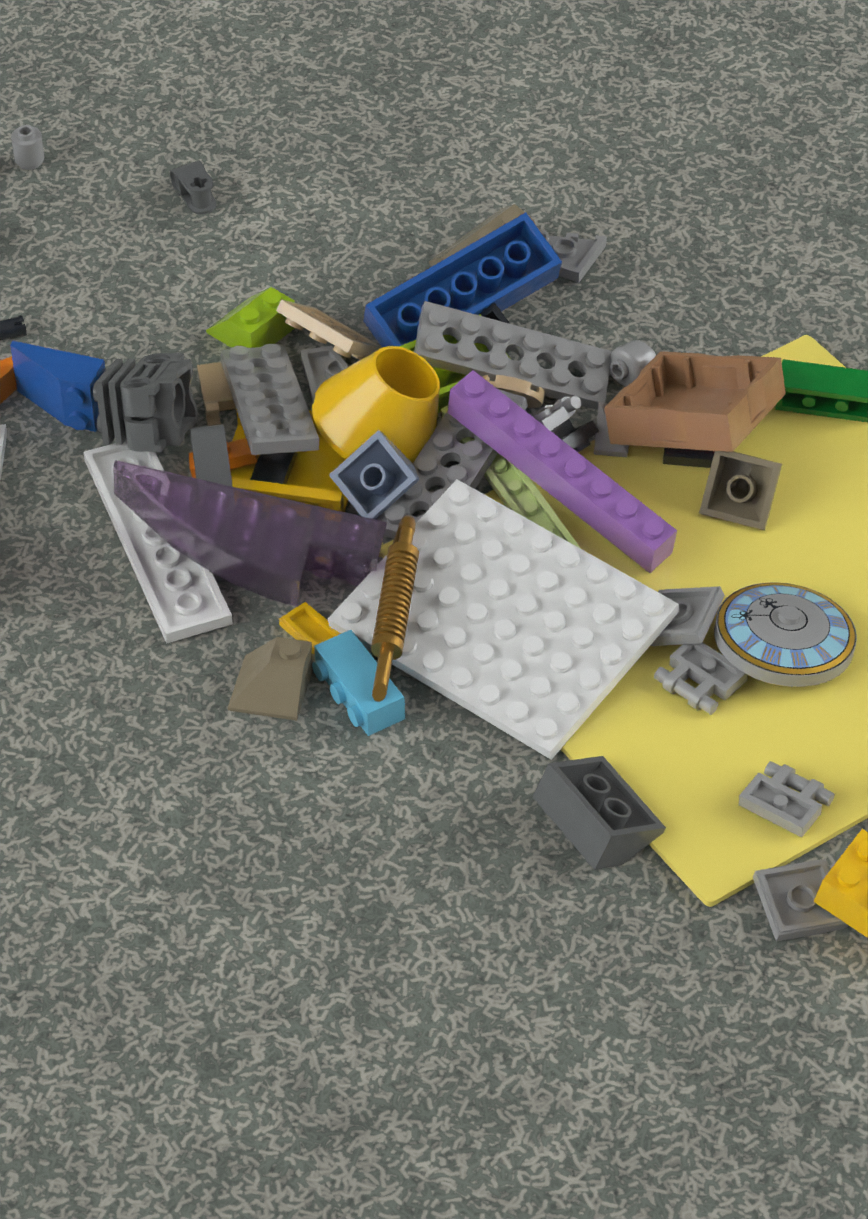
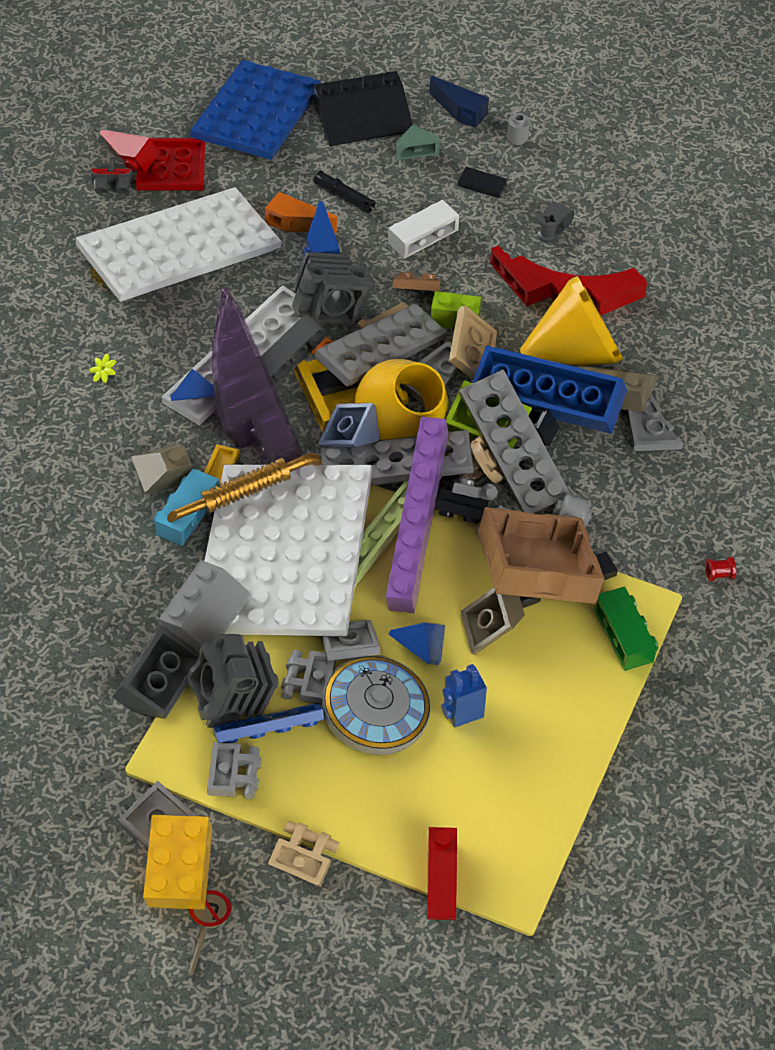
camera: 55 degrees right, 5 degrees up
none -> neon yellow plant [89,354,117,383]
none -> light grey slope [159,560,251,650]
none -> blue slope [170,369,220,401]
none -> dark grey piece [187,634,278,728]
none -> plate [212,703,325,743]
none -> white brick [388,200,459,259]
none -> blue slope [388,622,445,665]
none -> medium nougat plate [393,272,440,291]
none -> blue hinge [441,664,487,728]
none -> black tile [458,167,507,198]
none -> red arch [490,245,647,316]
none -> yellow cone [520,276,624,367]
none -> red bush [705,557,737,582]

